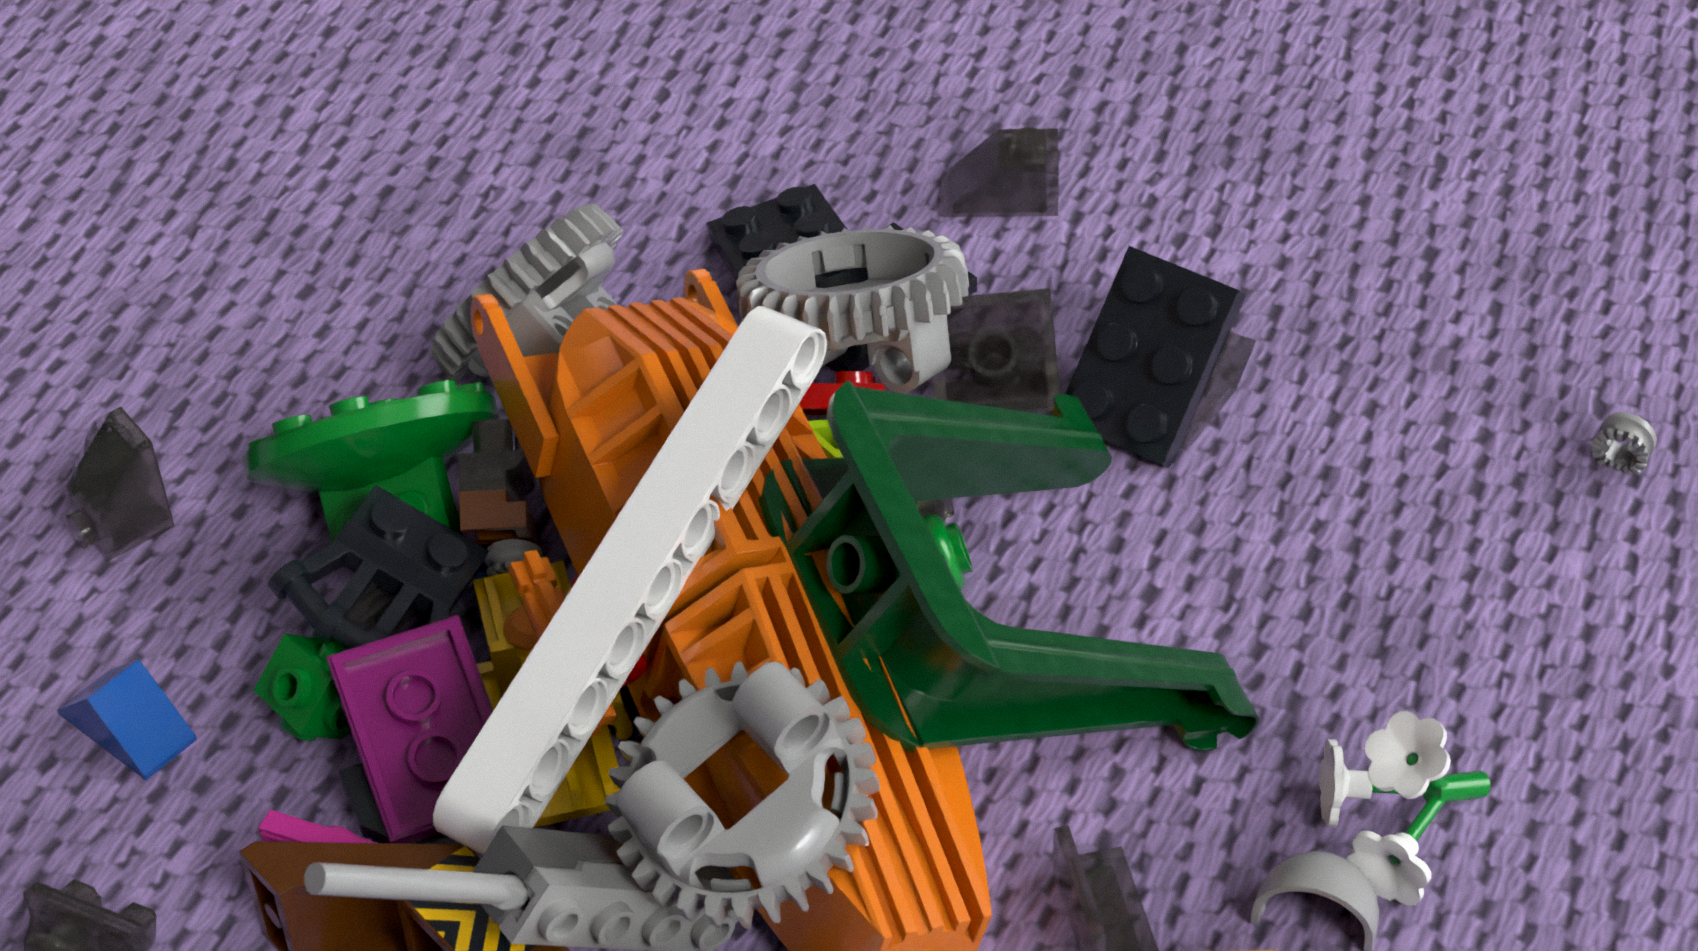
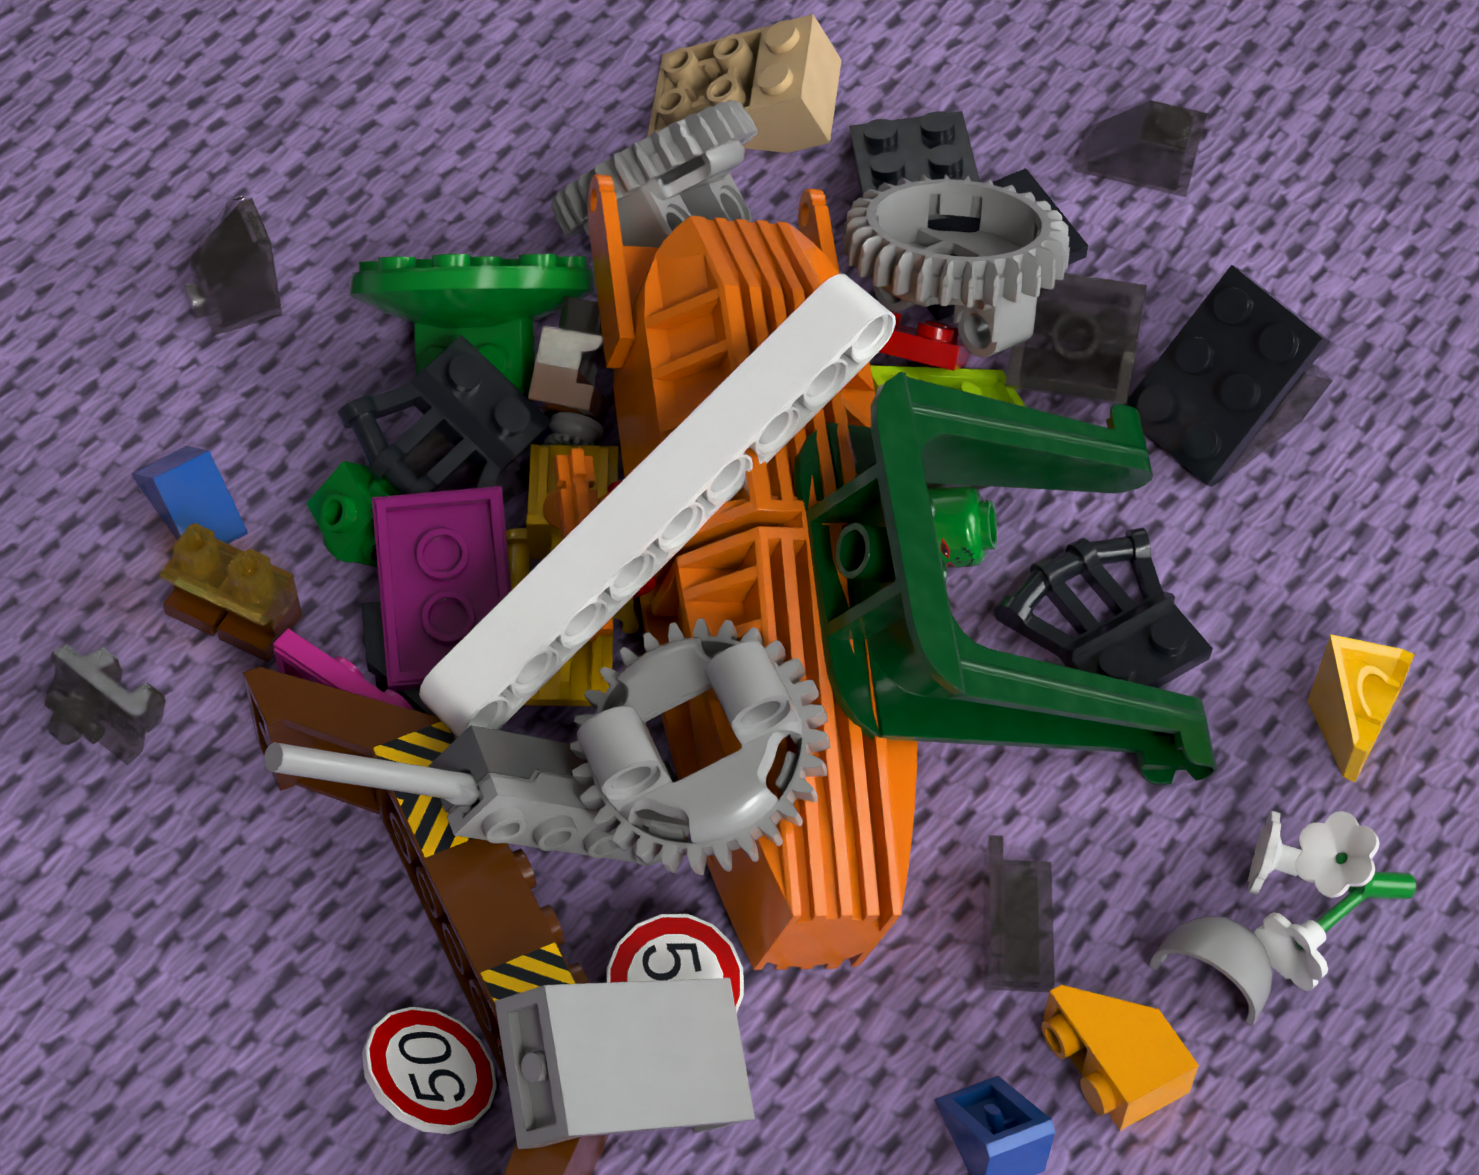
camera: 10 degrees right, 10 degrees up
none -> clear yellow hips [158,523,302,662]
none -> tan slope [647,14,842,153]
none -> black plate [993,527,1213,688]
none -> yellow slope [1307,634,1415,782]

